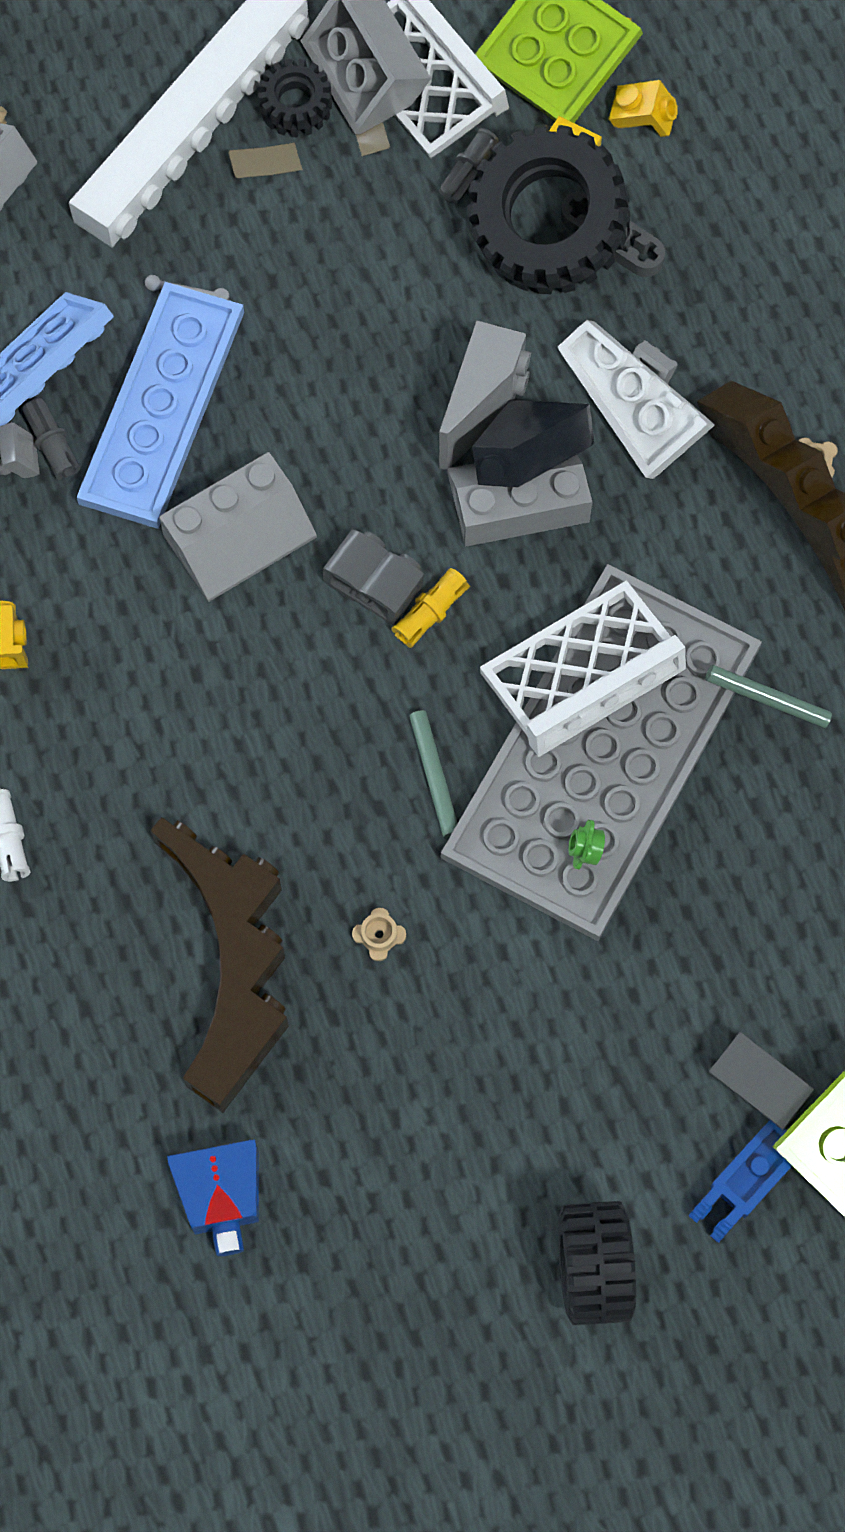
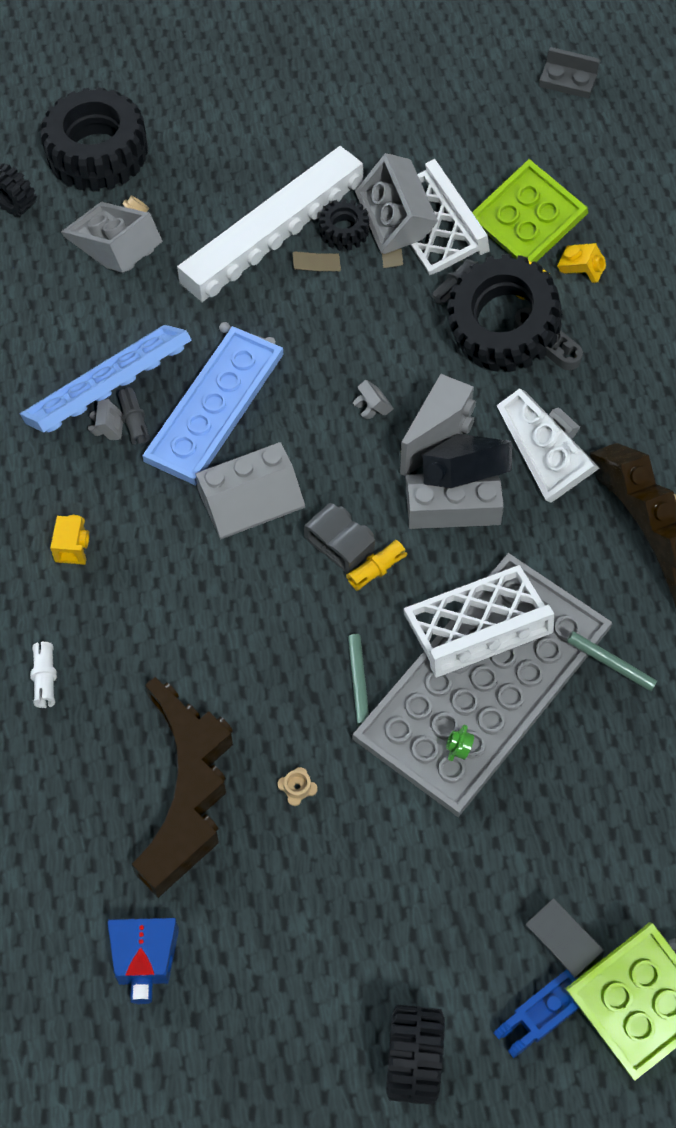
camera: 10 degrees right, 10 degrees down
none -> light grey tile [353,380,394,419]

